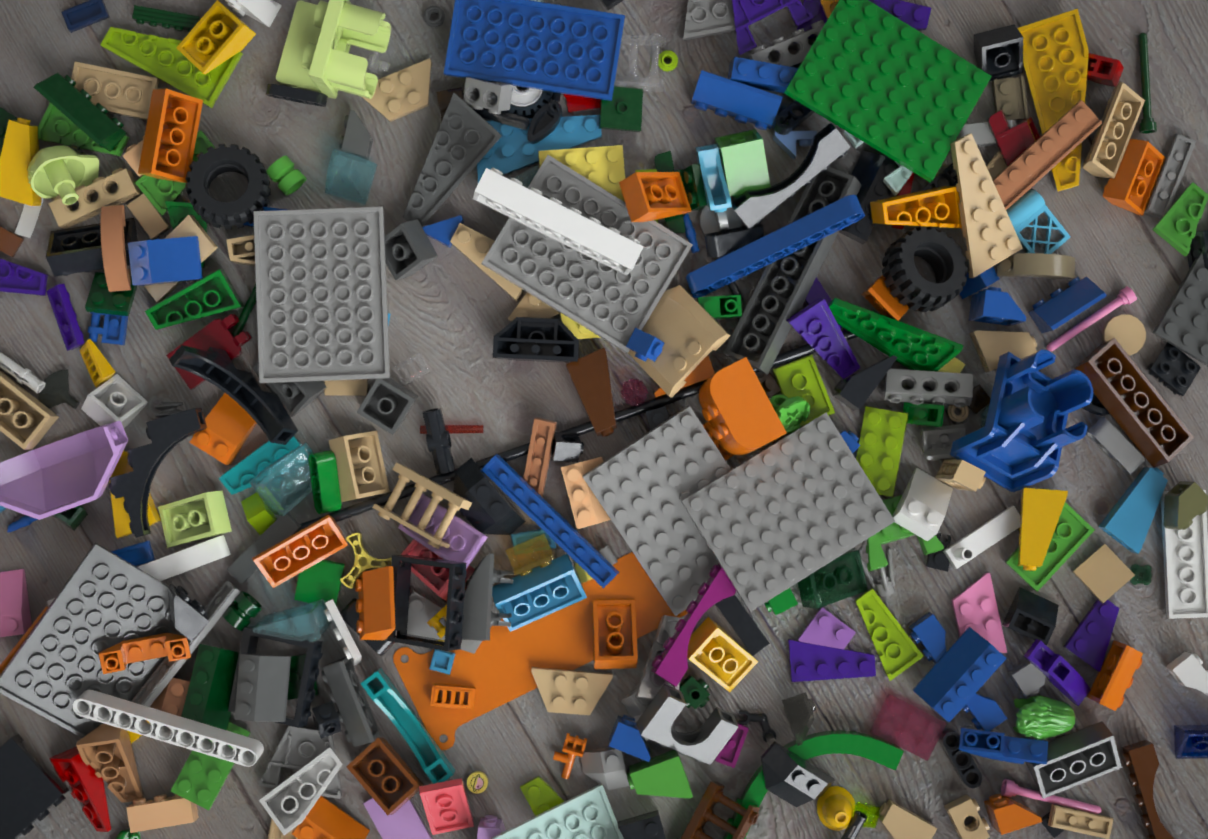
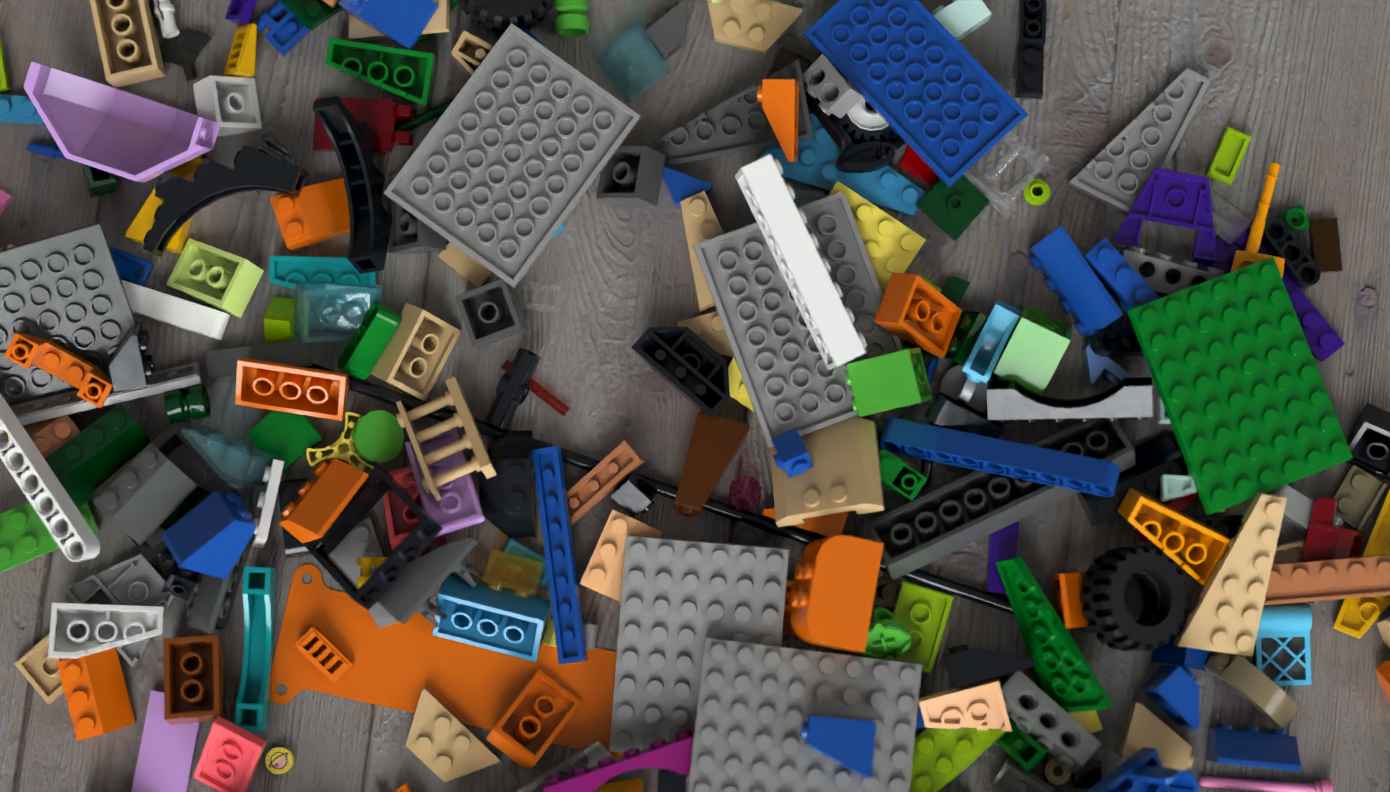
camera: 50 degrees right, 5 degrees down
dark azure tile [429,649,456,675] -> none
dark purple wing [786,297,861,379] -> none
none -> blue slope [162,490,258,579]
none -> bright green tile [352,410,404,464]
none -> orange slope [757,79,799,162]
none -> blue slope [800,716,876,778]
none -> bright green slope [845,347,933,417]
none -> light nougat wing [918,678,1012,731]

